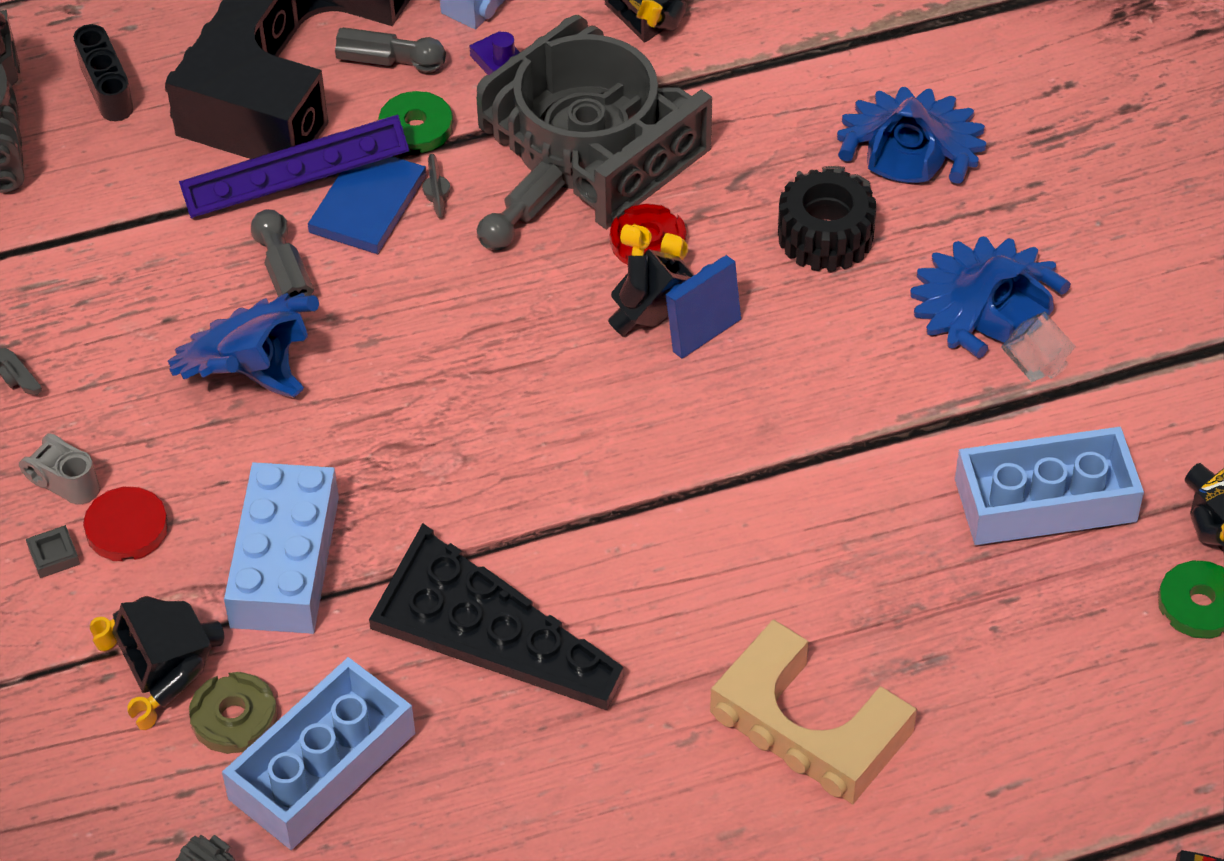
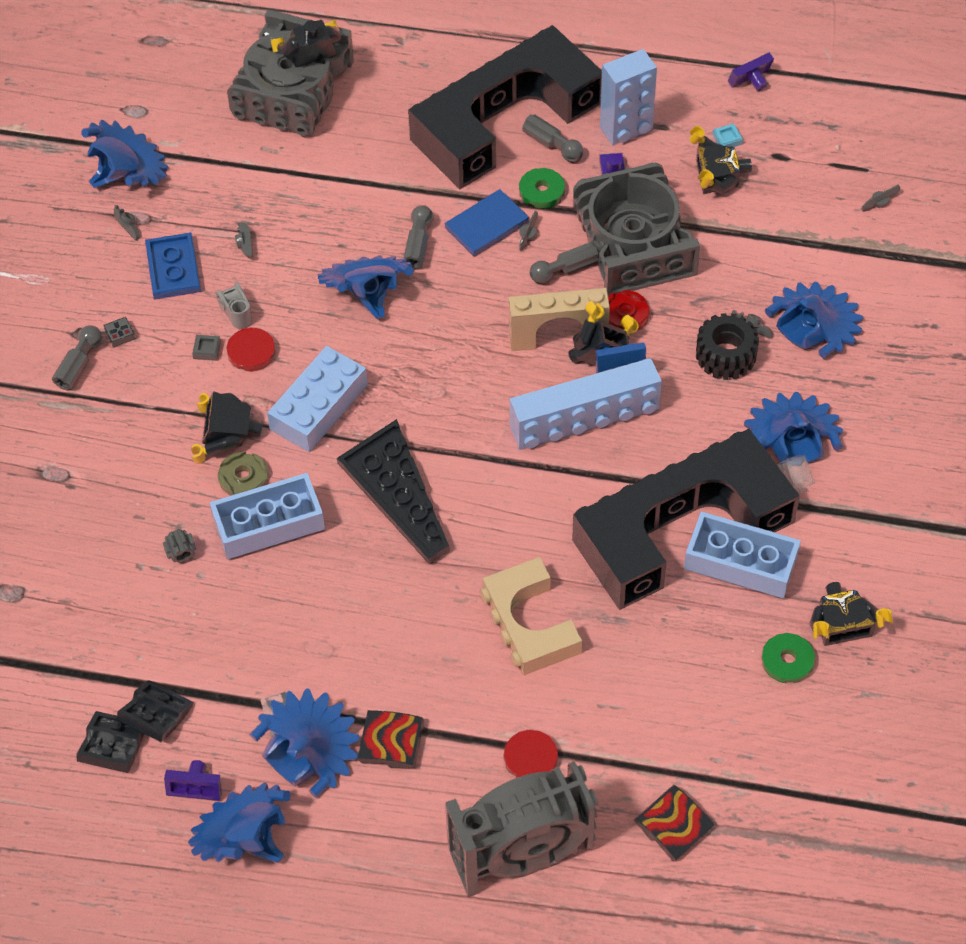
camera: 30 degrees right, 5 degrees up
black beam [73,24,134,122] -> none
dark purple tile [179,114,409,218] -> none
none -> tan arch [509,288,609,351]
none -> light blue brick [509,358,662,450]
none -> black arch [572,429,800,610]

